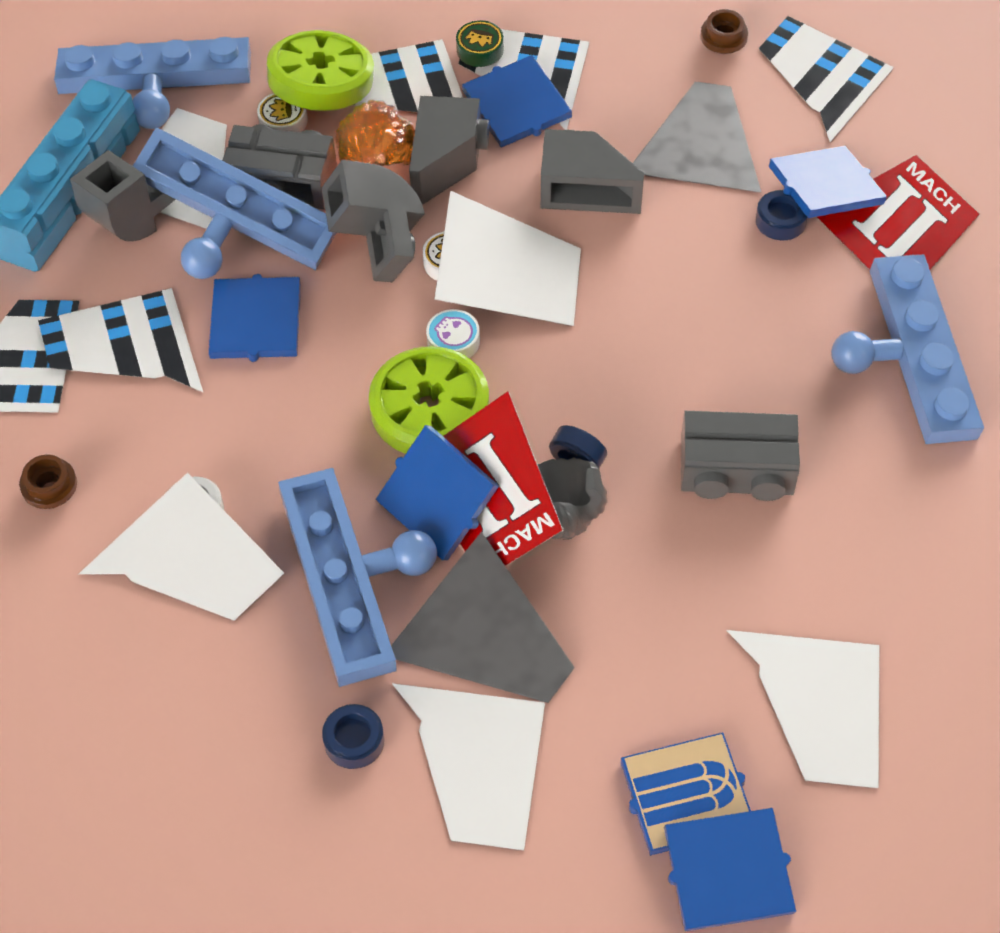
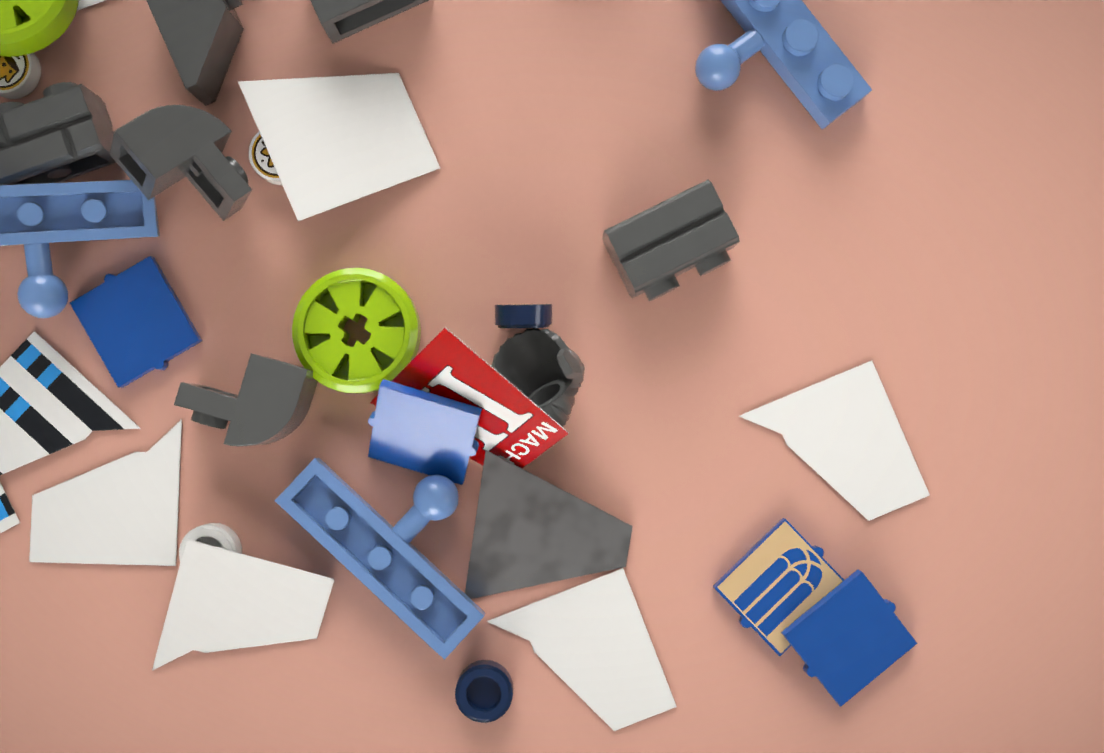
camera: 30 degrees left, 30 degrees up
reddish brown plate [19,454,77,509] -> none
clear orange hair [334,99,415,166] -> none
tile [426,309,480,358] -> none
none -> white sticker [29,419,182,566]
none -> dark grey brick [174,353,318,446]

